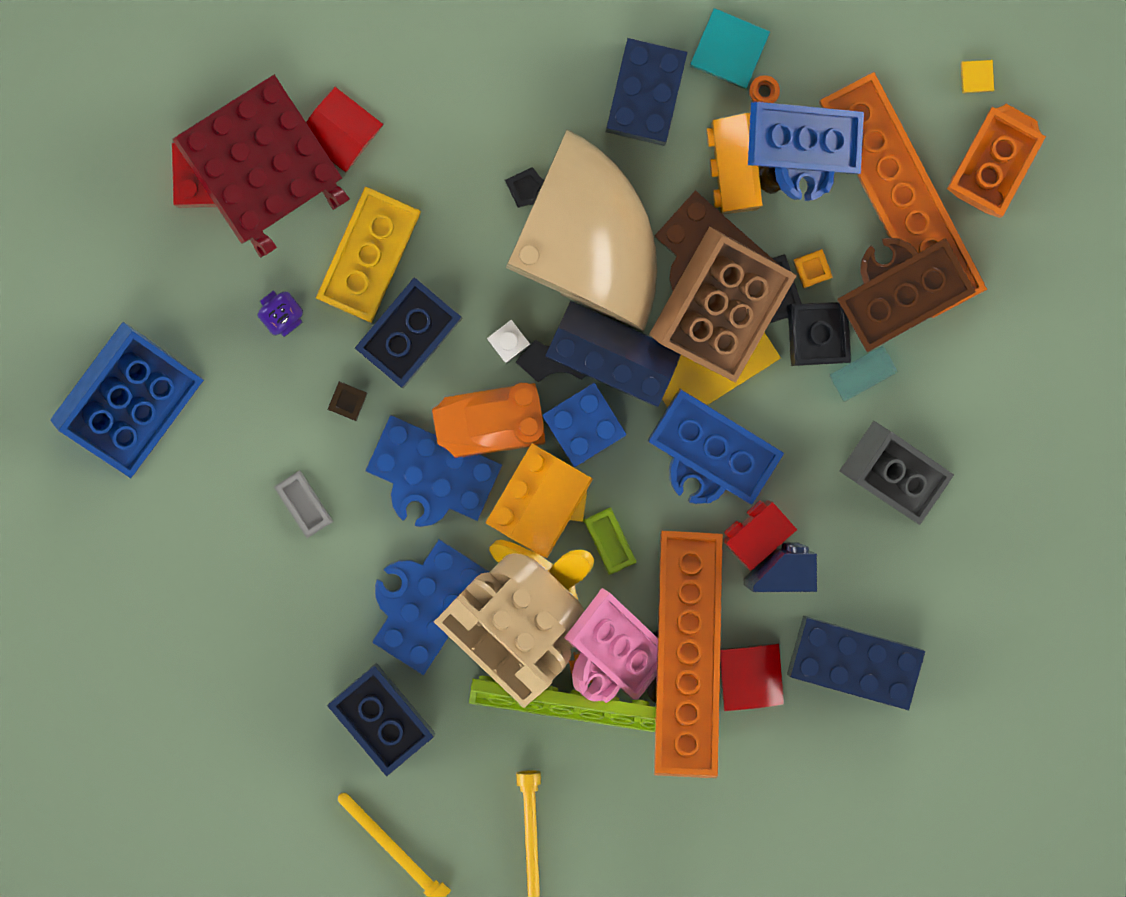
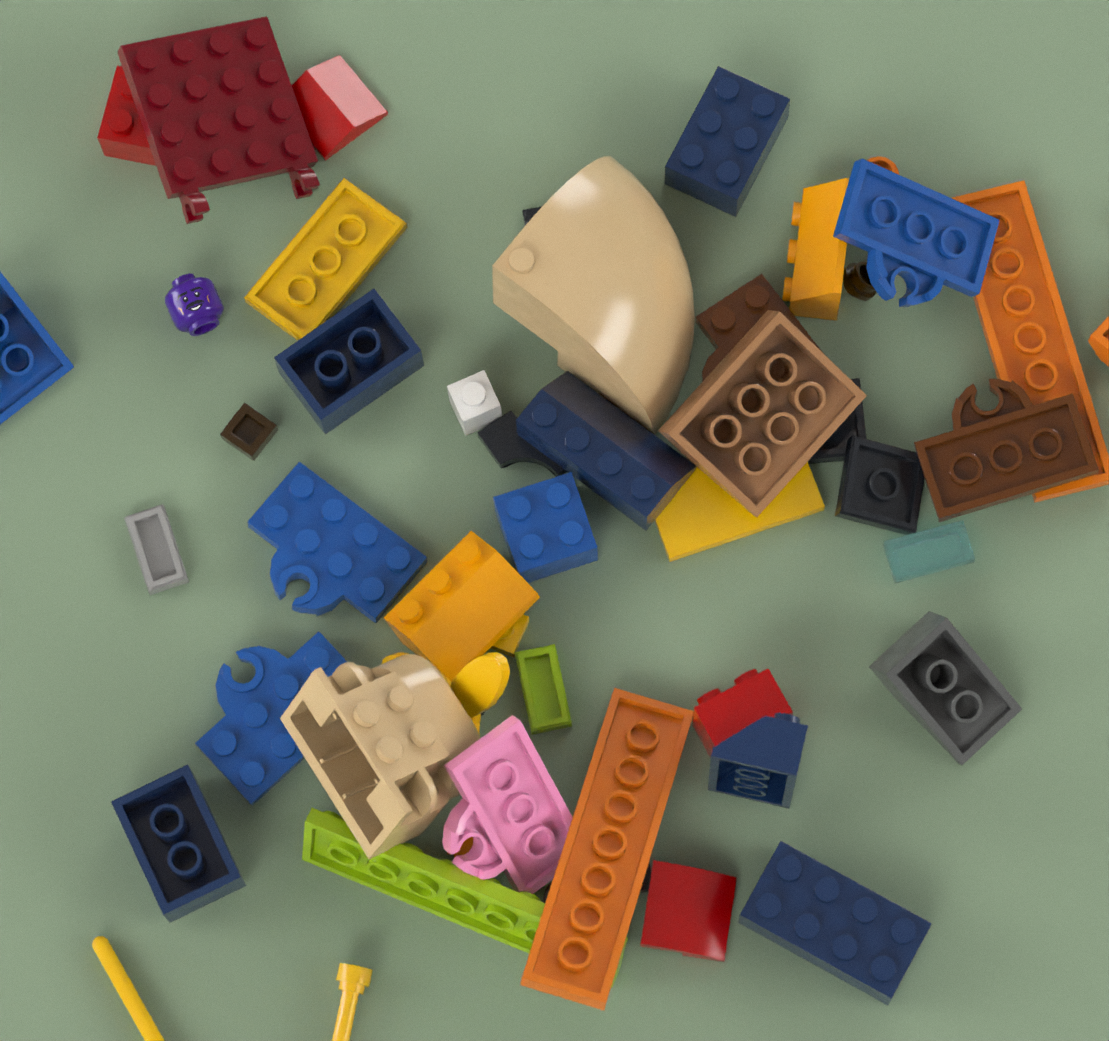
camera: 15 degrees right, 15 degrees down
orange slope [432,383,545,458] -> none
blue plate [647,388,784,505] -> none
teal tile [690,8,770,89] -> none
light orange tile [793,249,833,289] -> none

